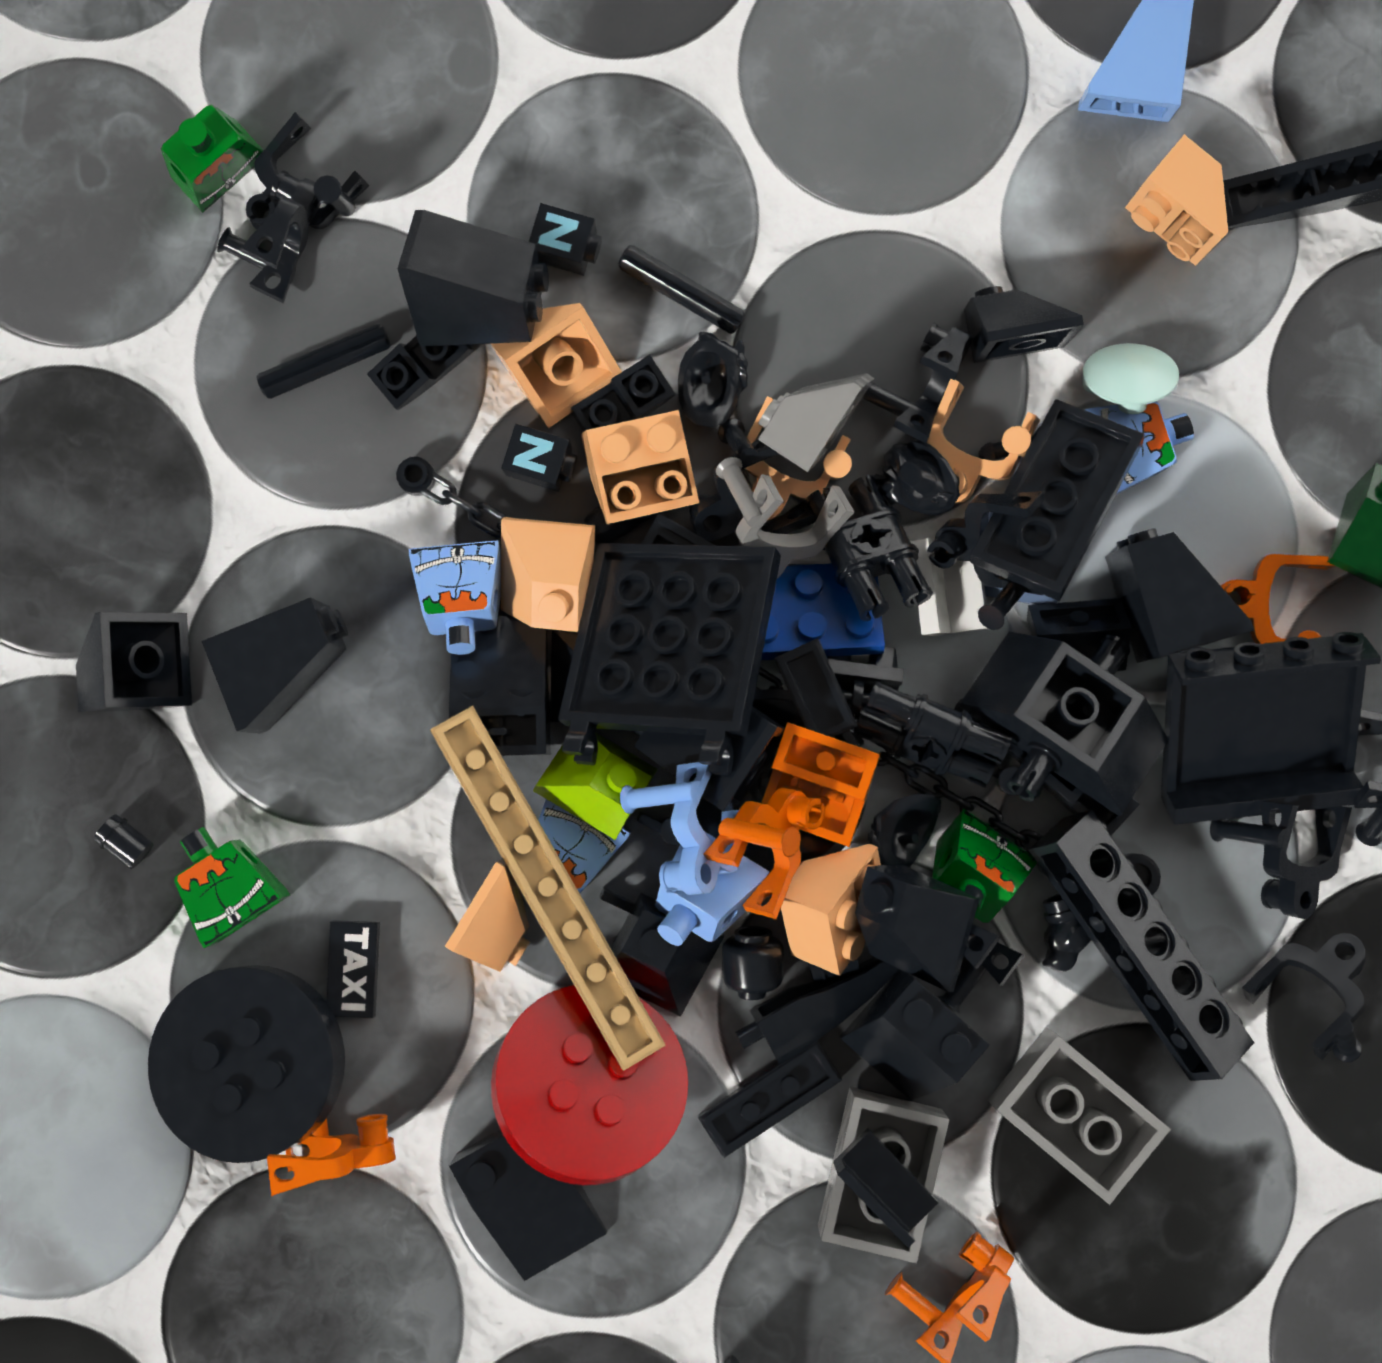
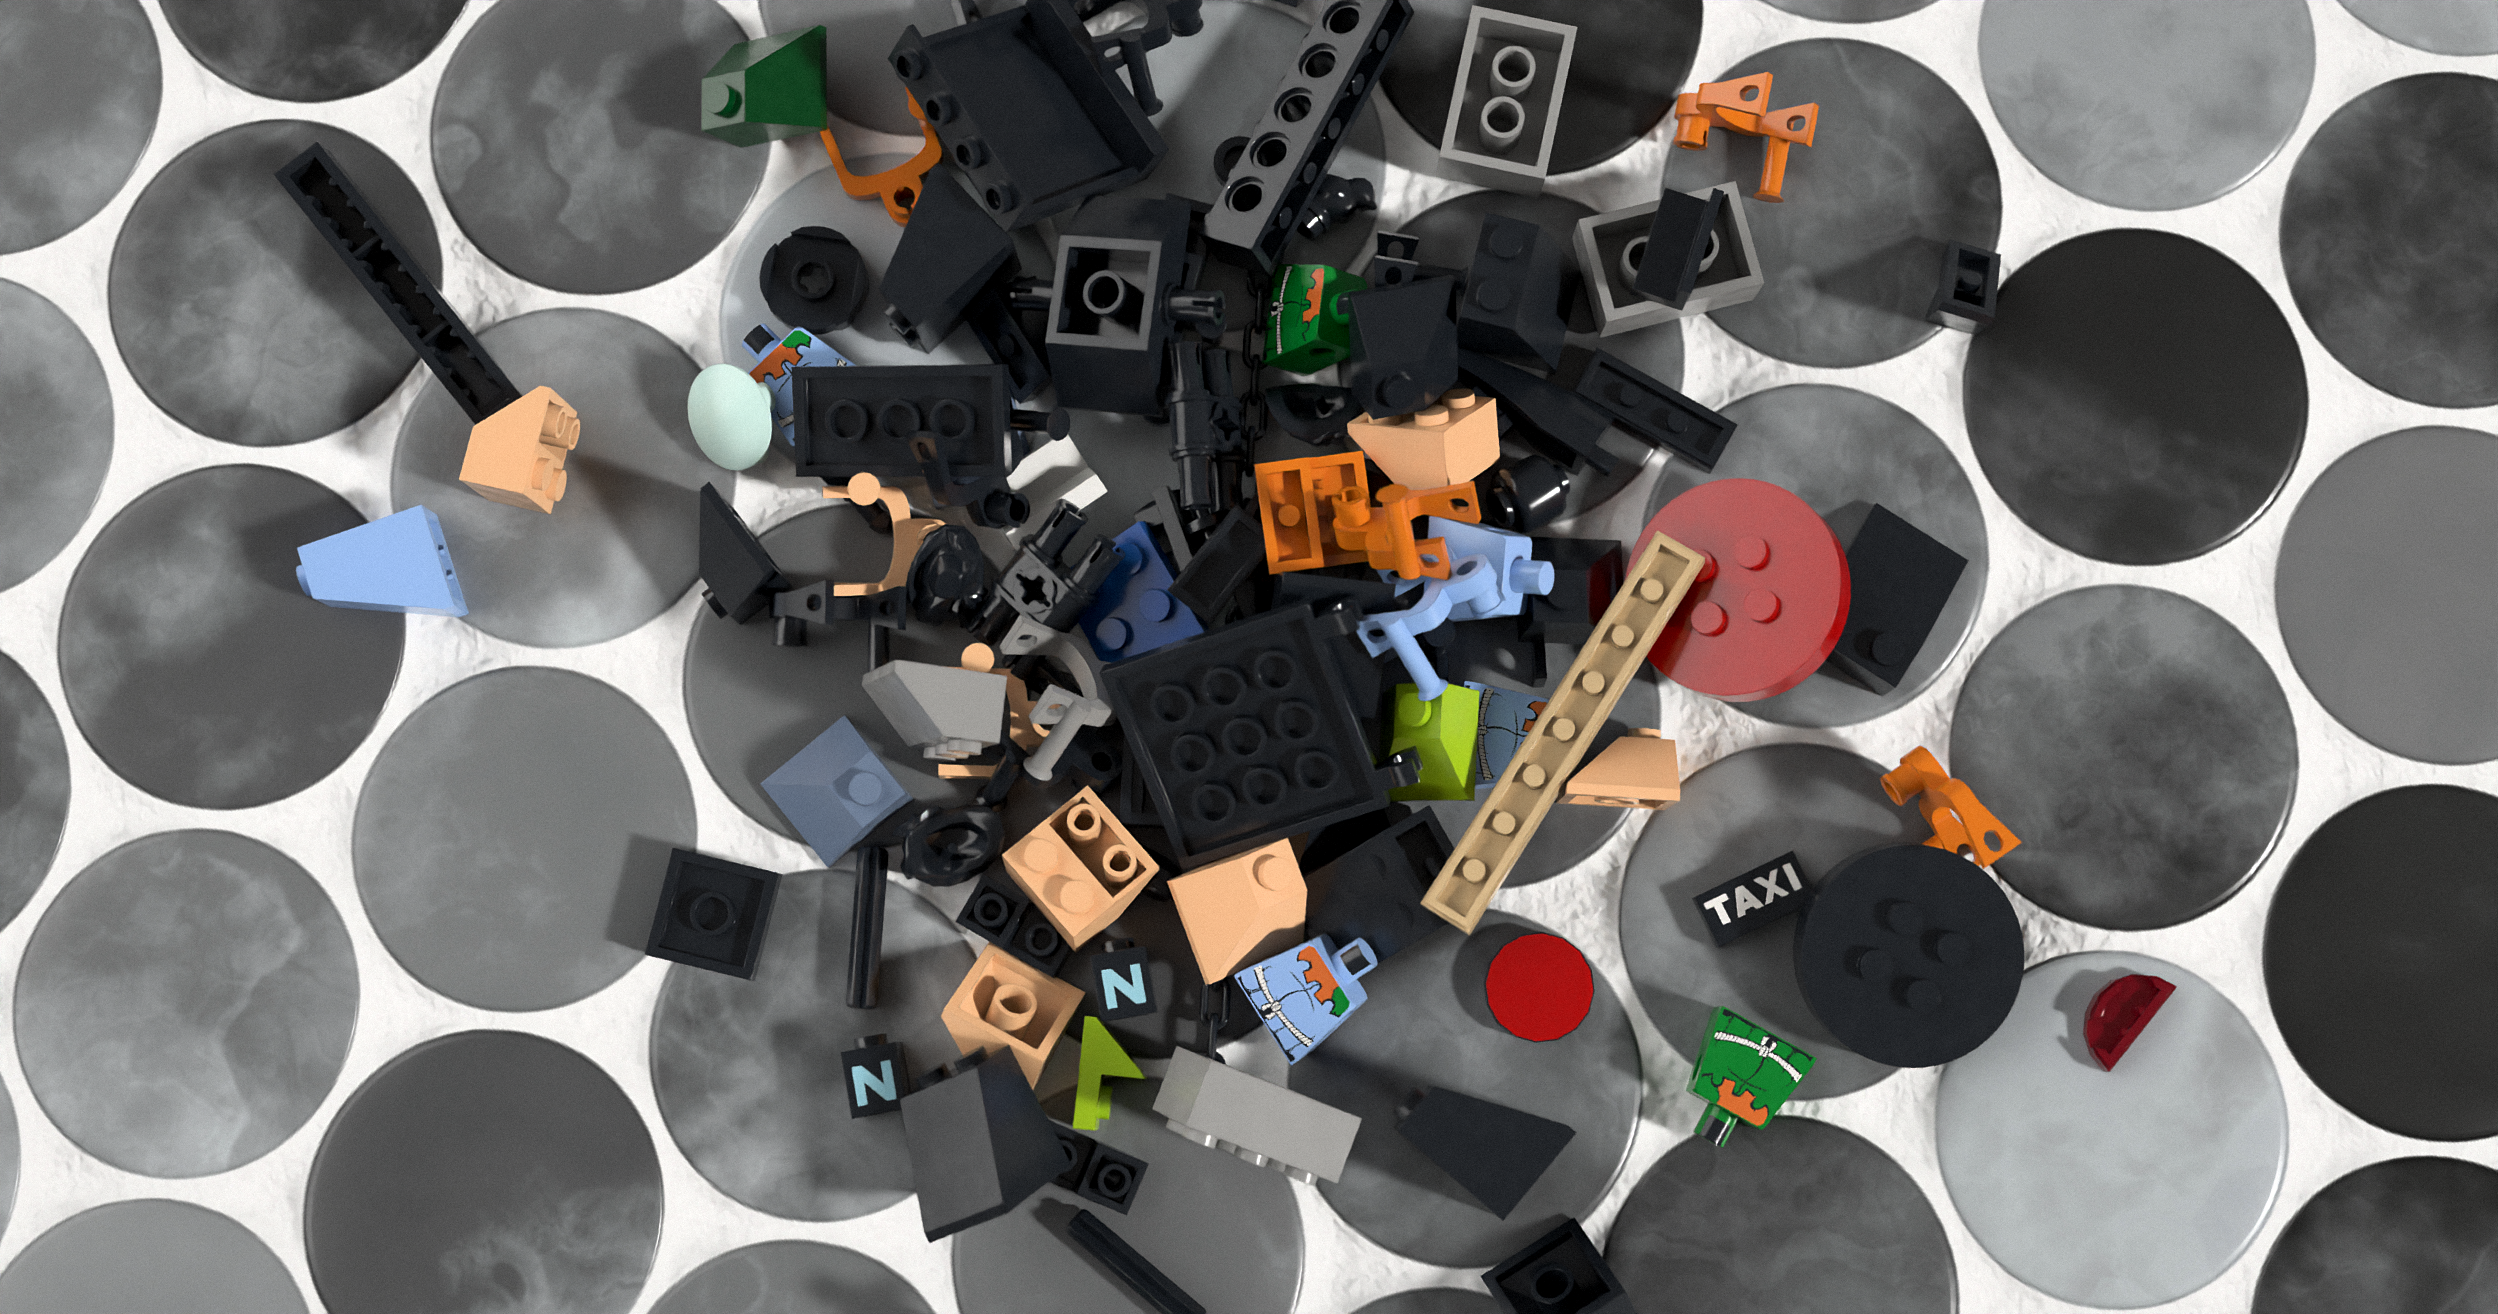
camera: 115 degrees left, 5 degrees down
black piece [94,814,153,869] -> none
none -> black plate [645,848,783,981]
none -> black plate [759,226,869,335]
none -> sand blue slope [760,715,914,868]
none -> lime slope [1073,1016,1148,1131]
none -> light grey brick [1152,1046,1362,1186]
none -> red tile [1483,932,1595,1043]
none -> dark red tile [2083,974,2177,1072]

